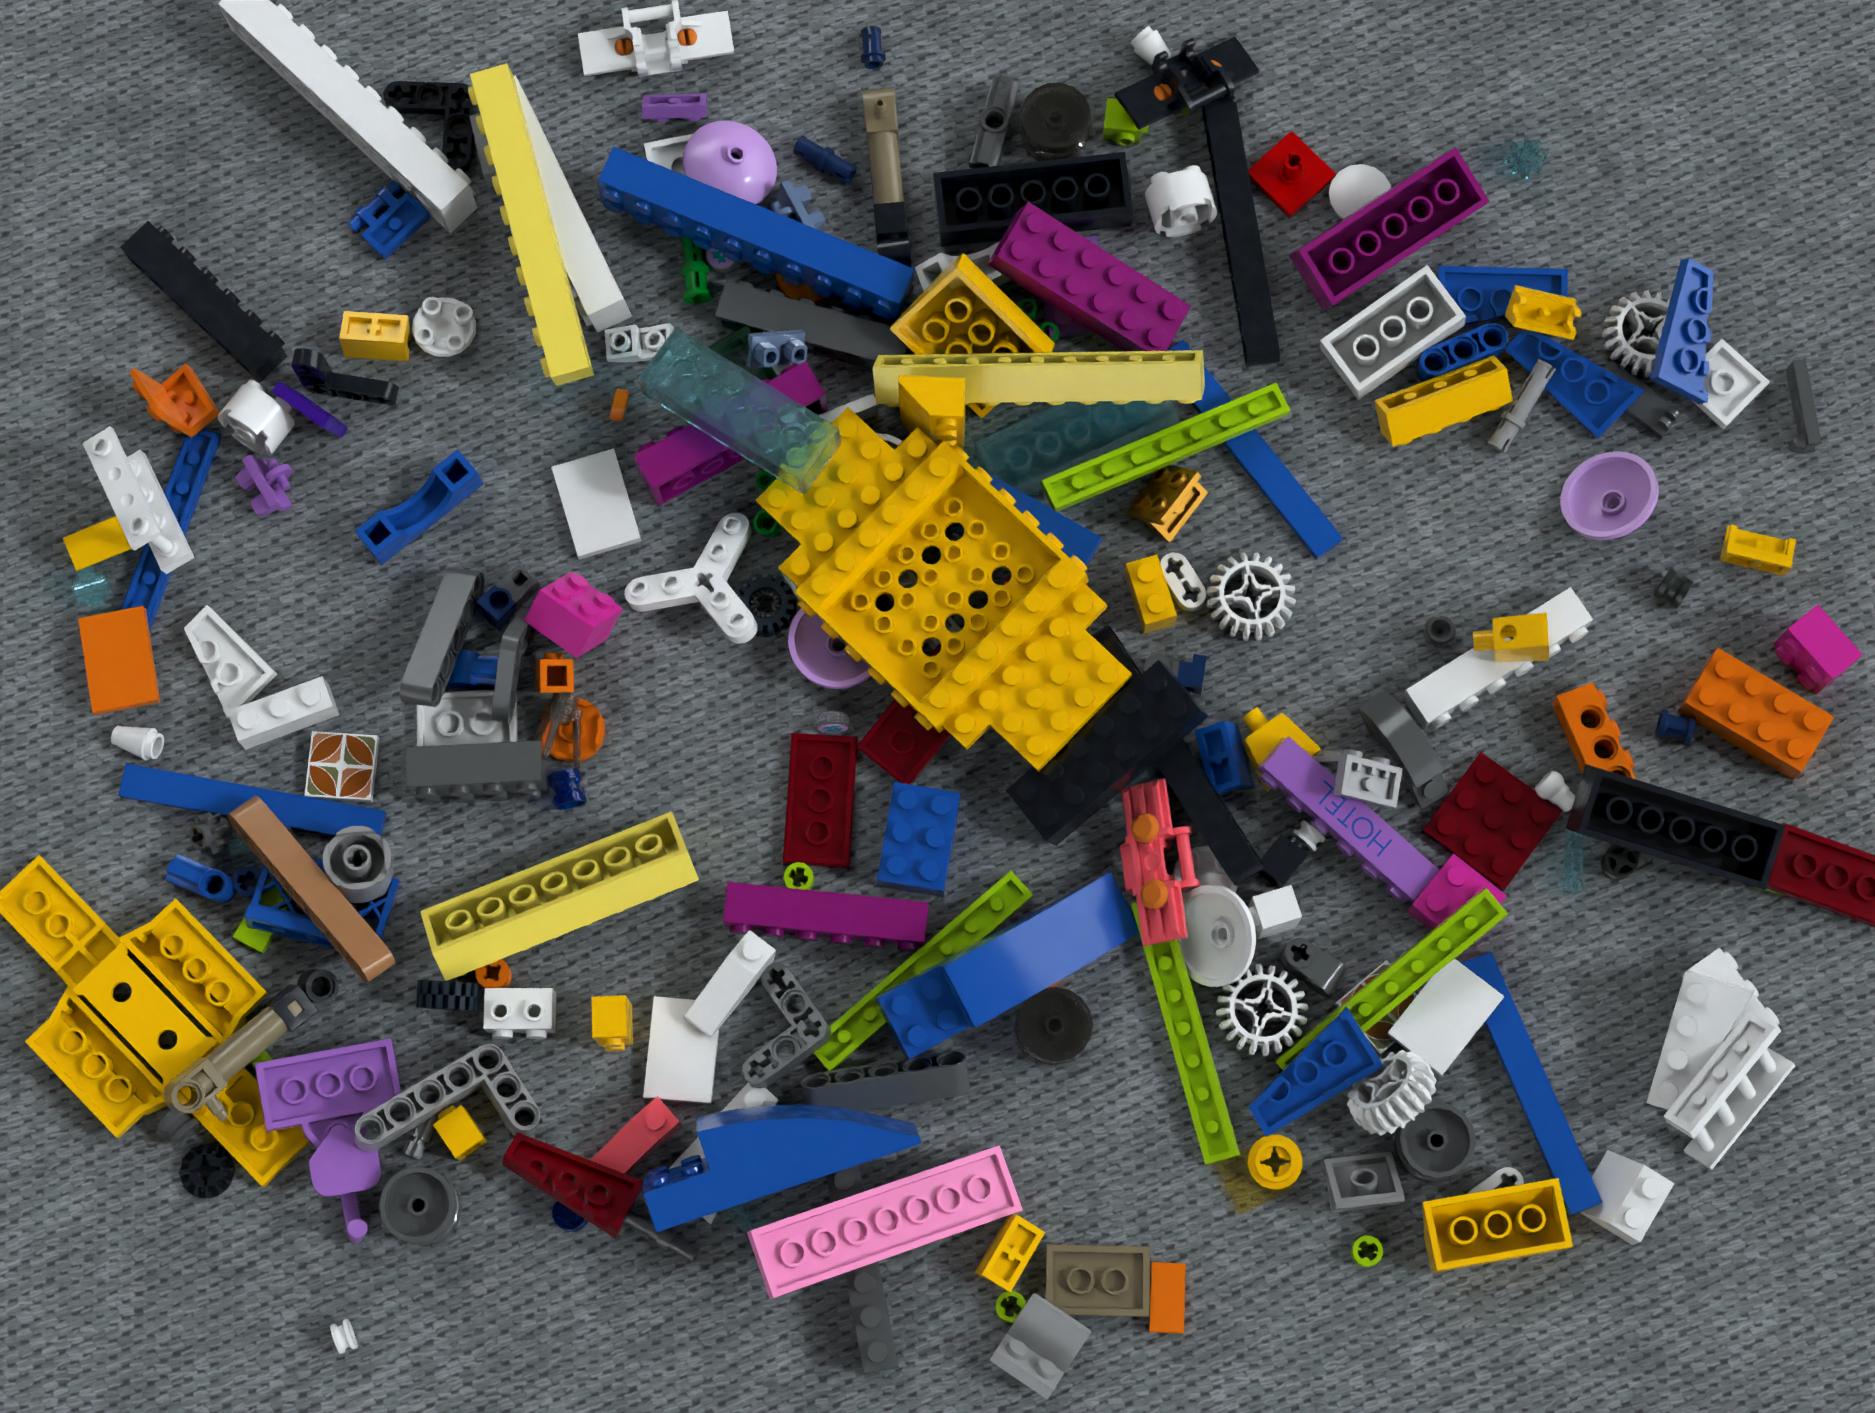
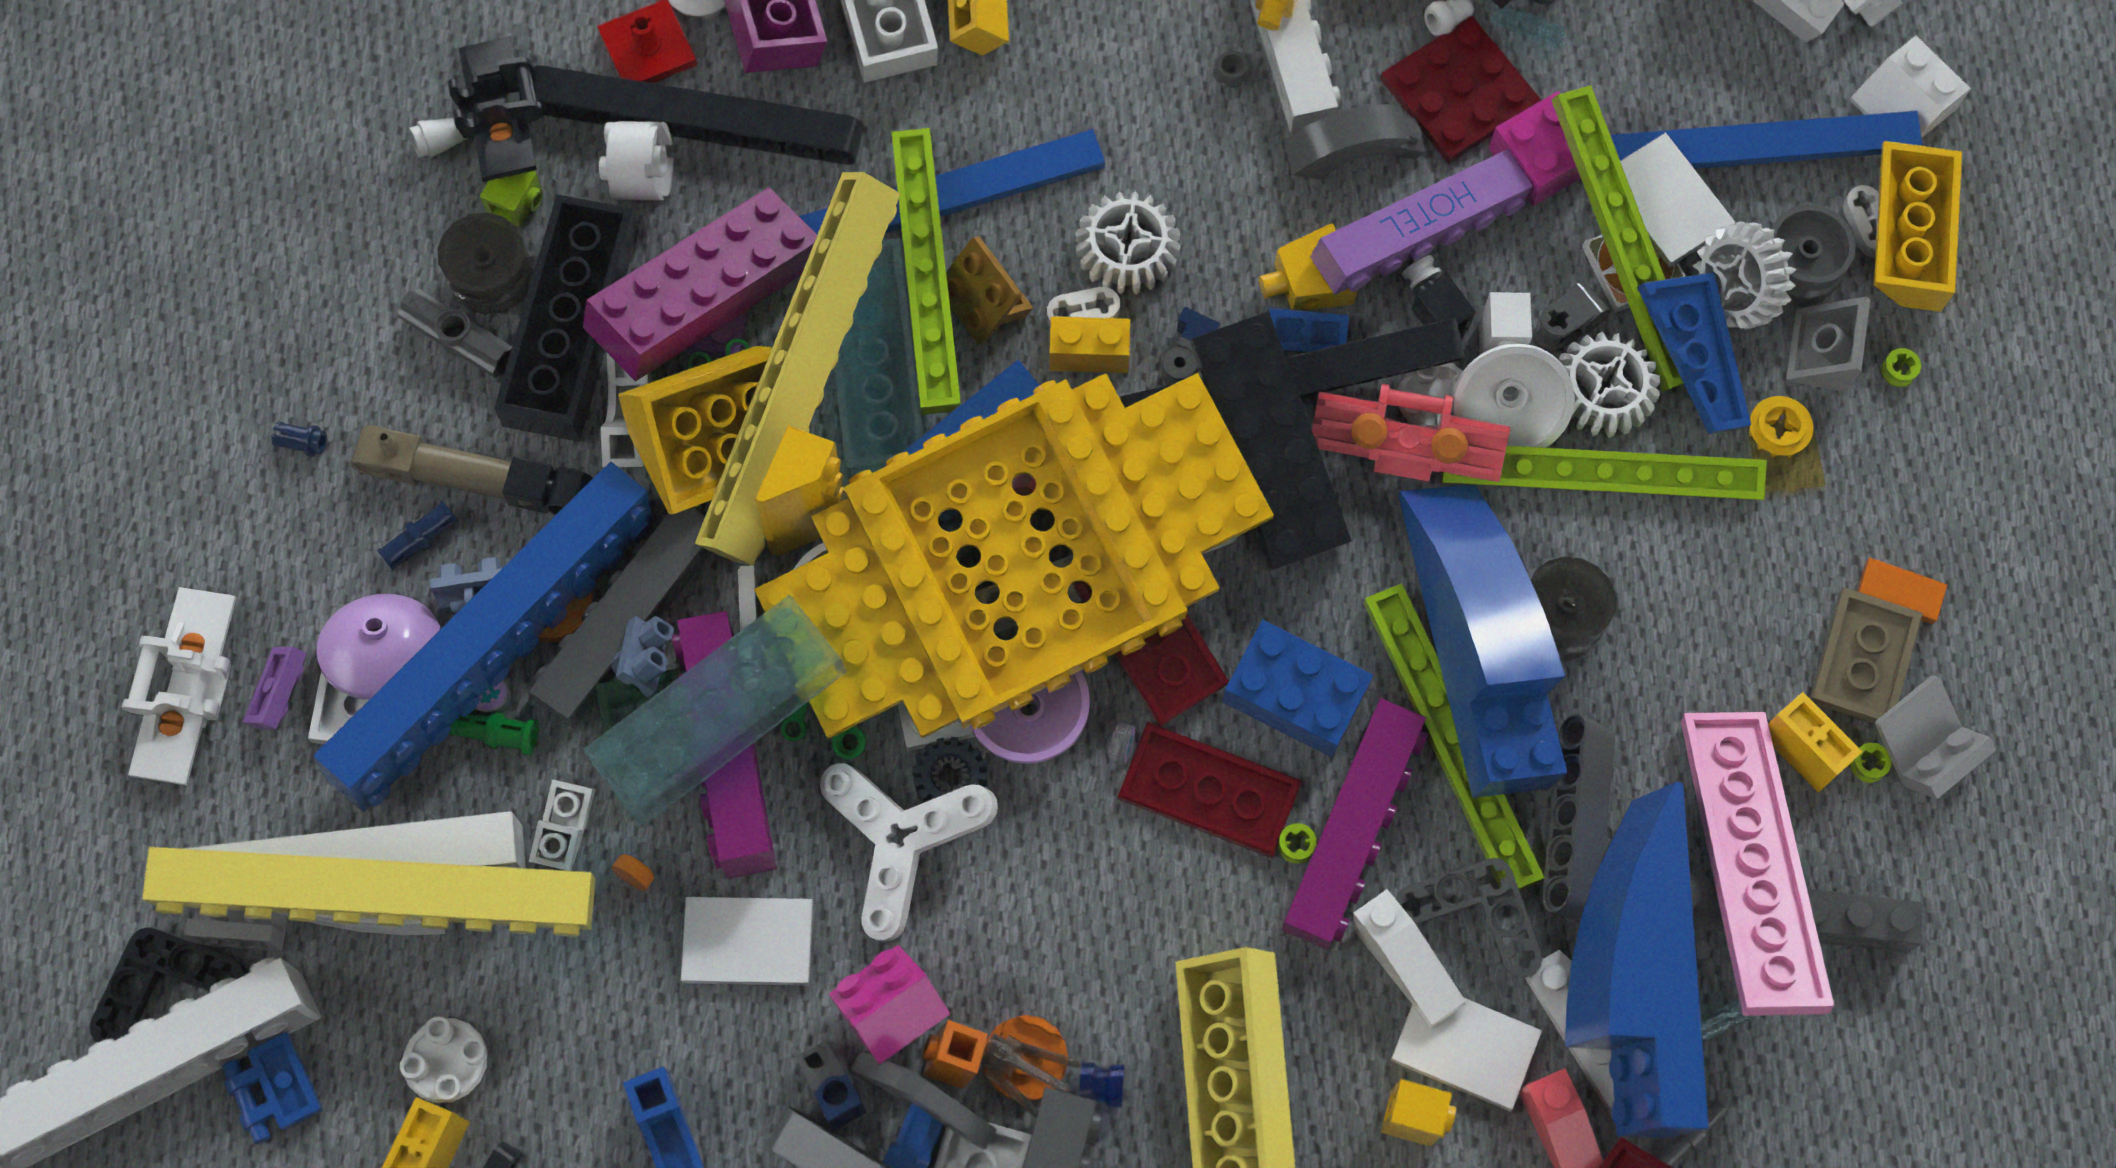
camera: 75 degrees left, 5 degrees down
light grey bracket [1312,749,1403,808] -> none

